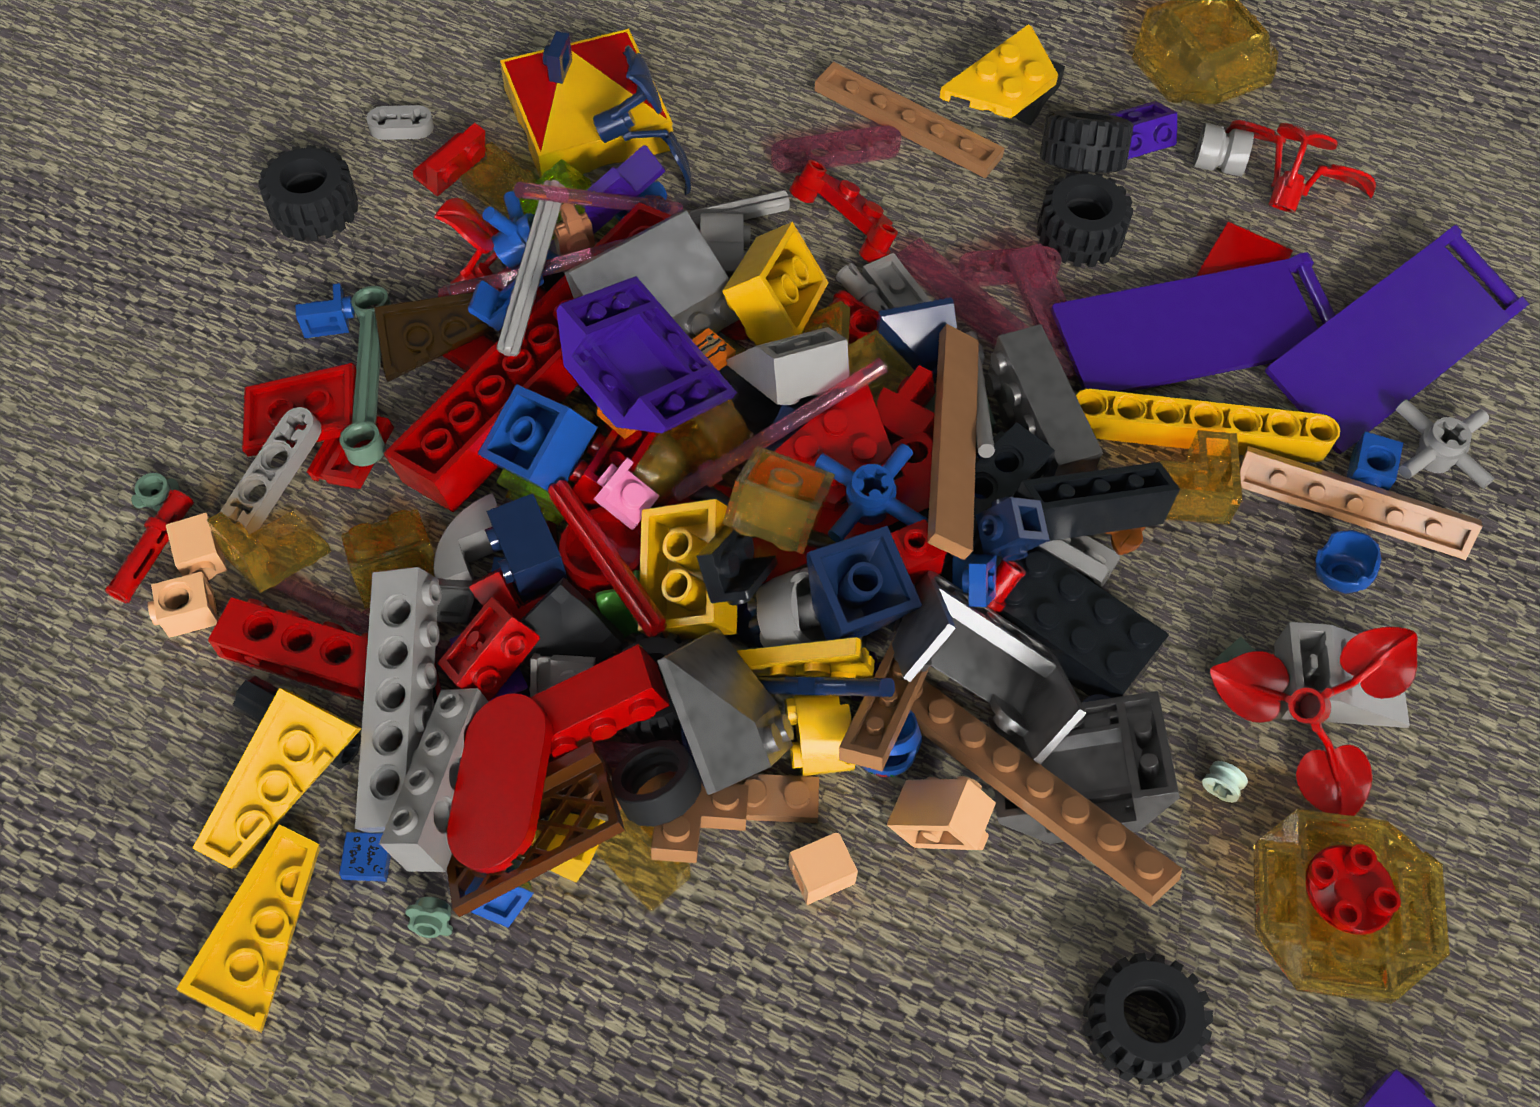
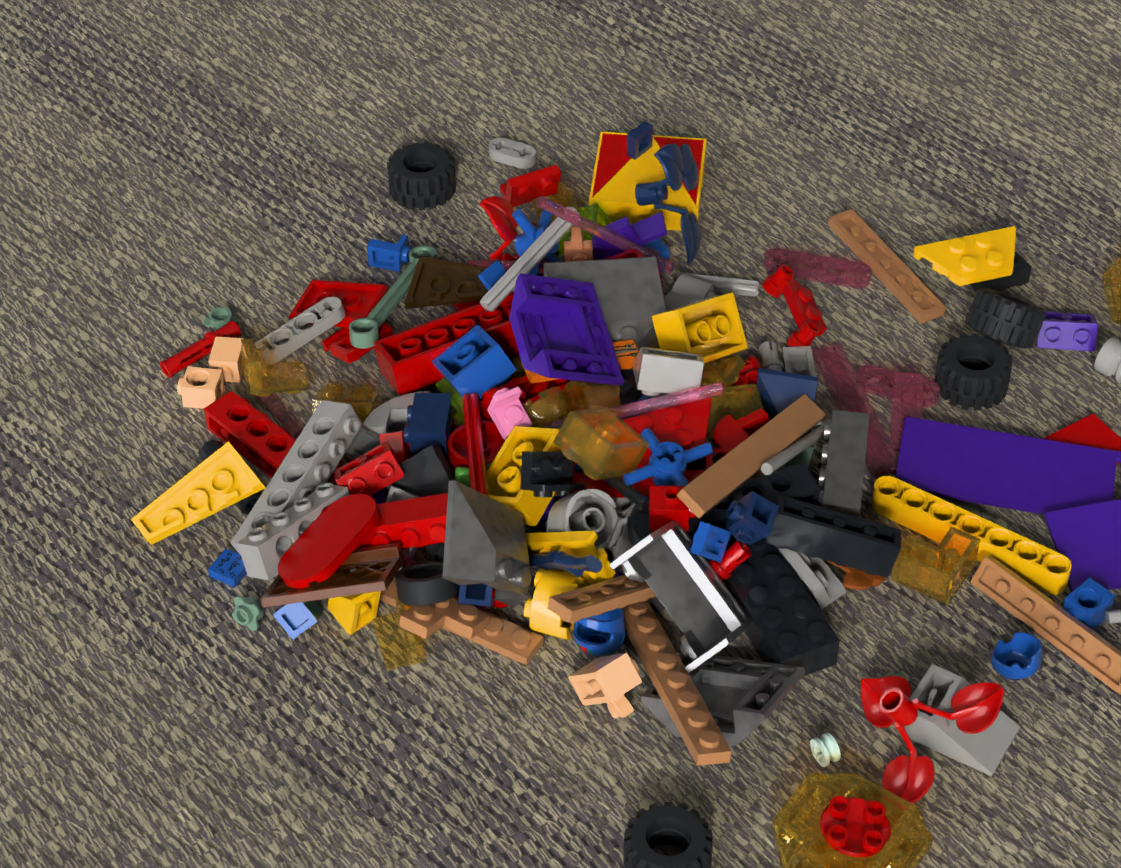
camera: 30 degrees right, 15 degrees down
yellow wing [176,824,320,1033] -> none
light nougat panel [788,833,858,905] -> none
dark blue slope [806,526,922,641] -> none

